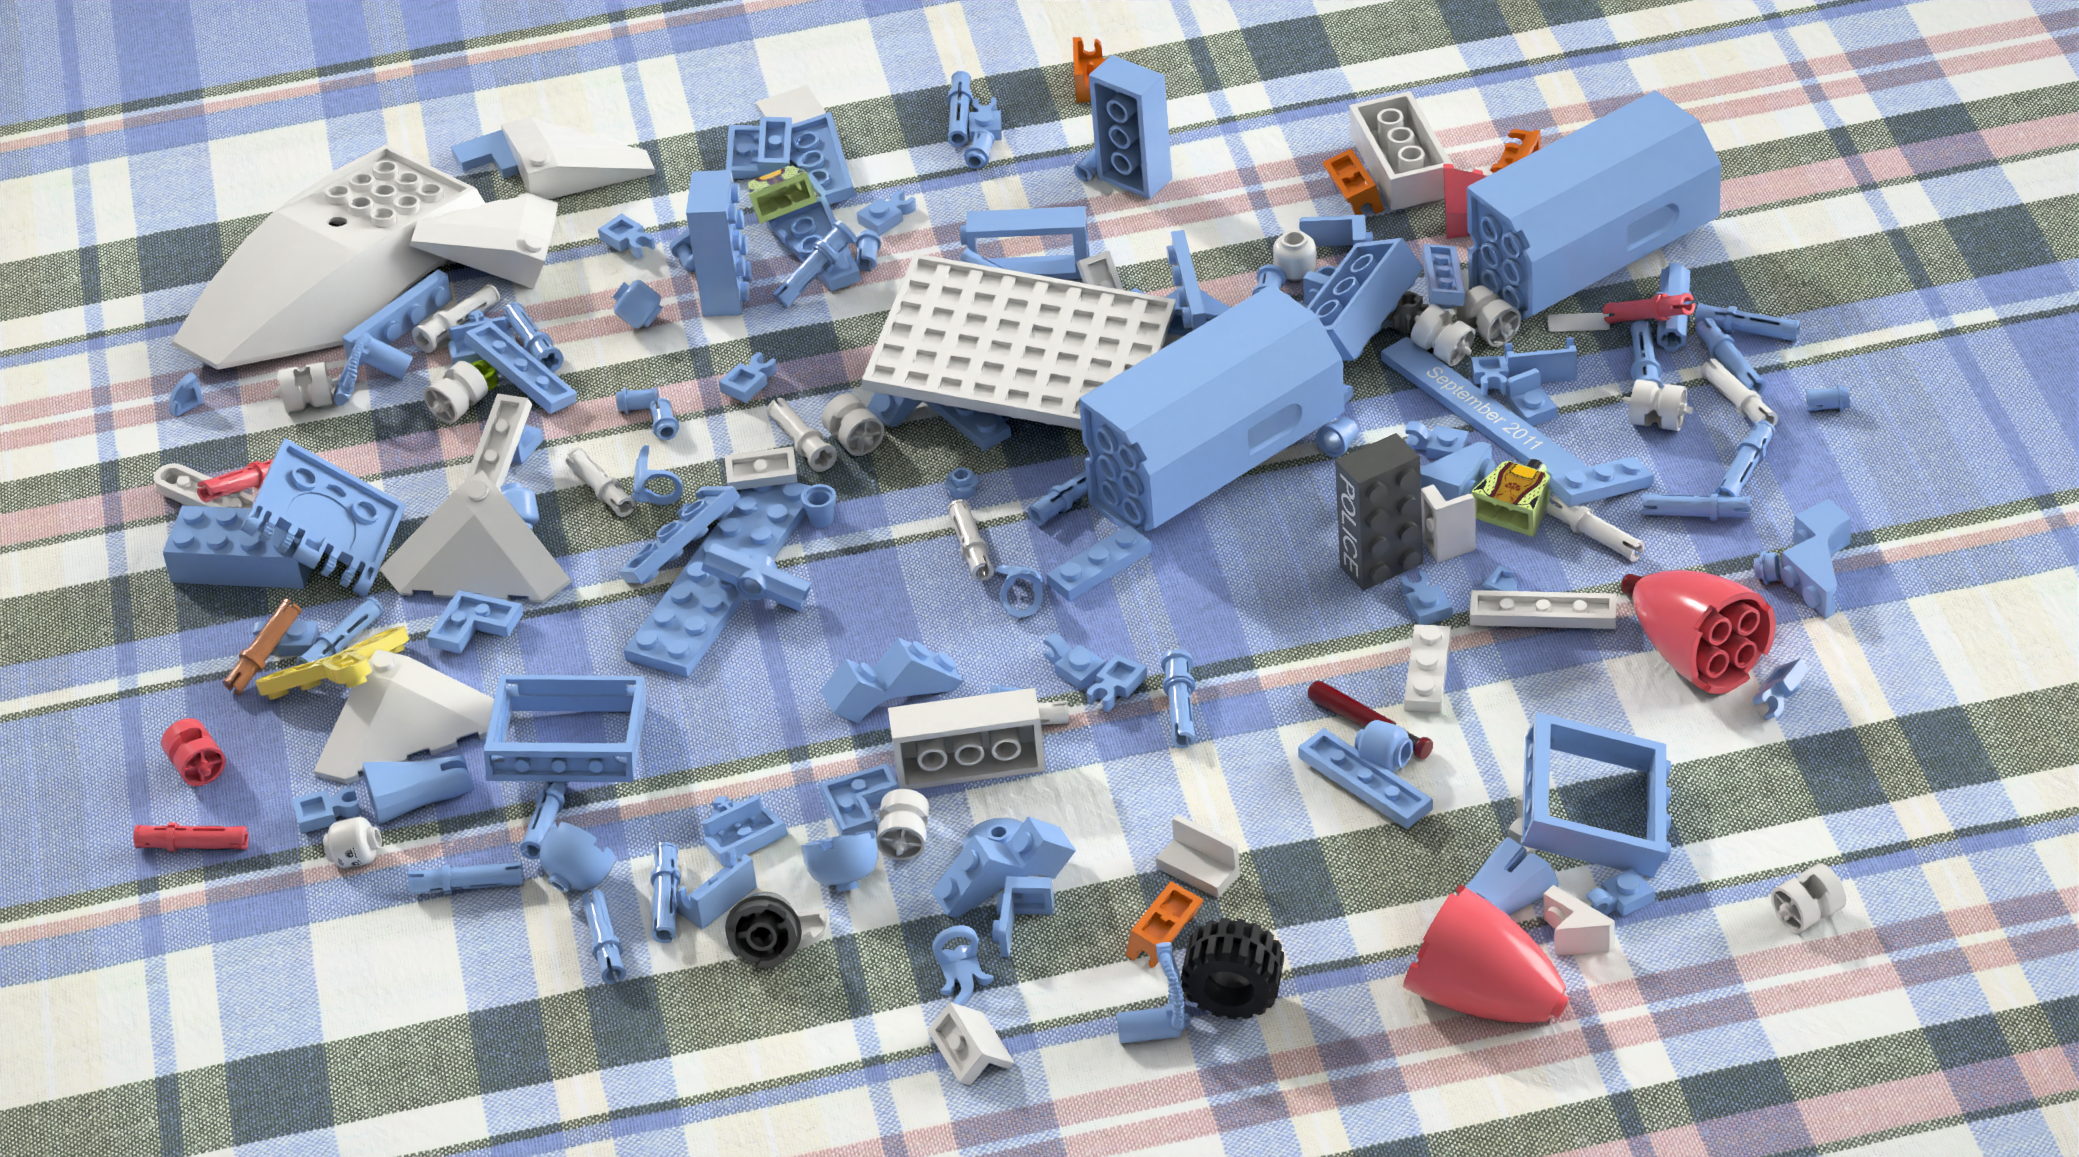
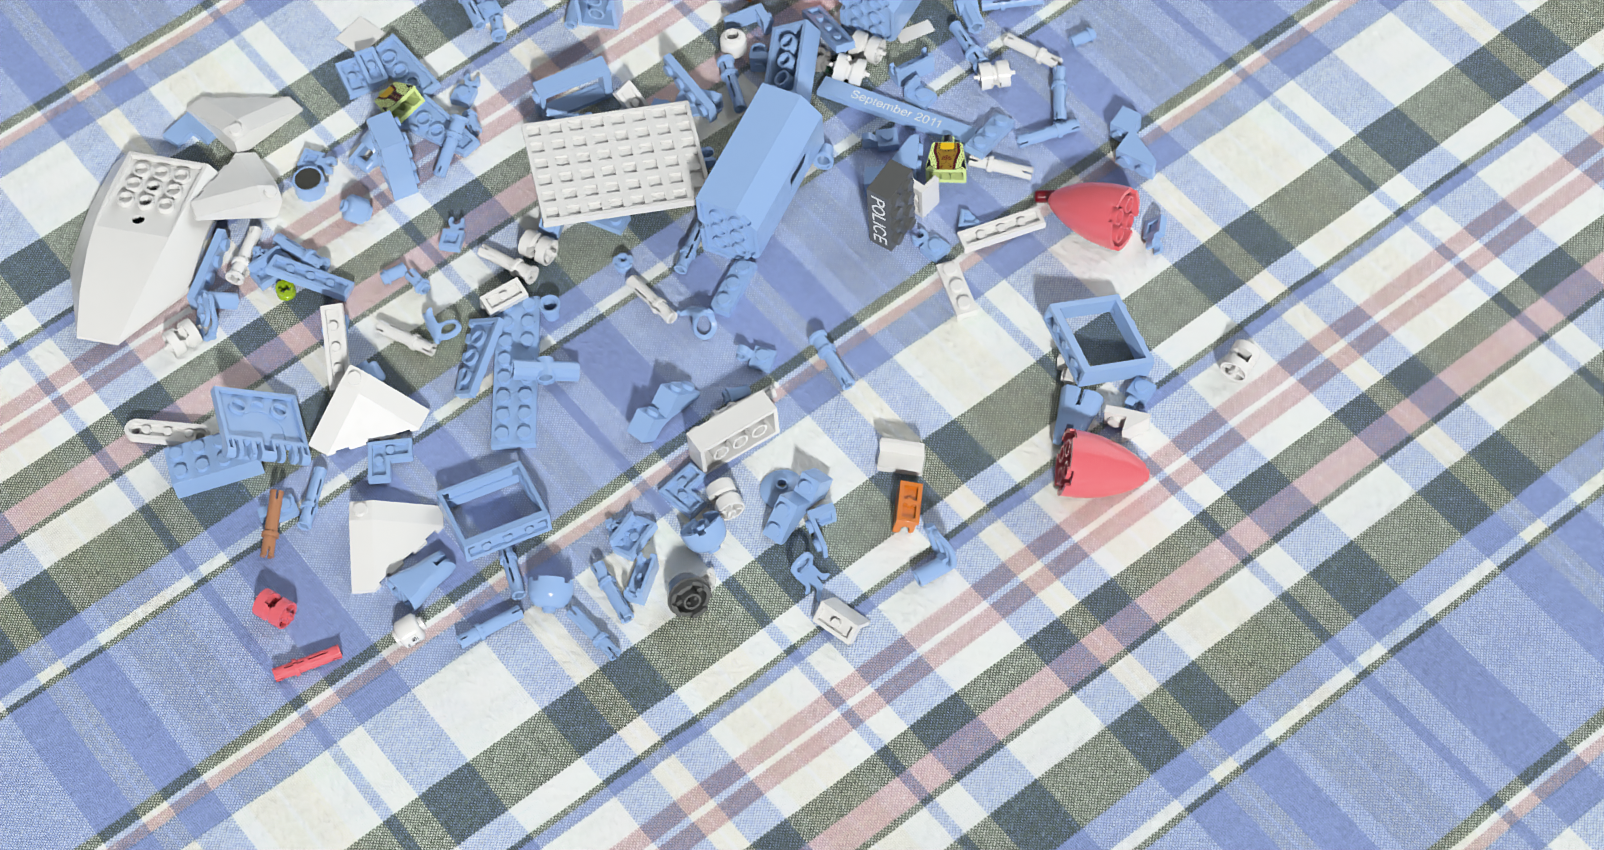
camera: 25 degrees left, 15 degrees up
light blue tile [169,372,204,417] -> none
coral pin [197,458,274,503] -> none
light yellow piece [255,626,410,700] -> none
light blue plate [292,787,361,834] -> none
white wheel [424,361,488,424] -> none
light blue plate [1087,654,1147,712] -> none
black tyre [1180,918,1285,1019] -> none
light blue plate [1298,728,1433,829] -> none
dark red piece [1307,680,1433,759] -> none
light blue head [1354,720,1413,773] -> none
light blue plate [1471,356,1509,395] -> none
coral pin [1603,293,1695,324] -> none
light blue pin [1695,318,1766,394] -> none
light blue plate [1754,550,1781,586] -> none
none -> piece [290,166,329,202]

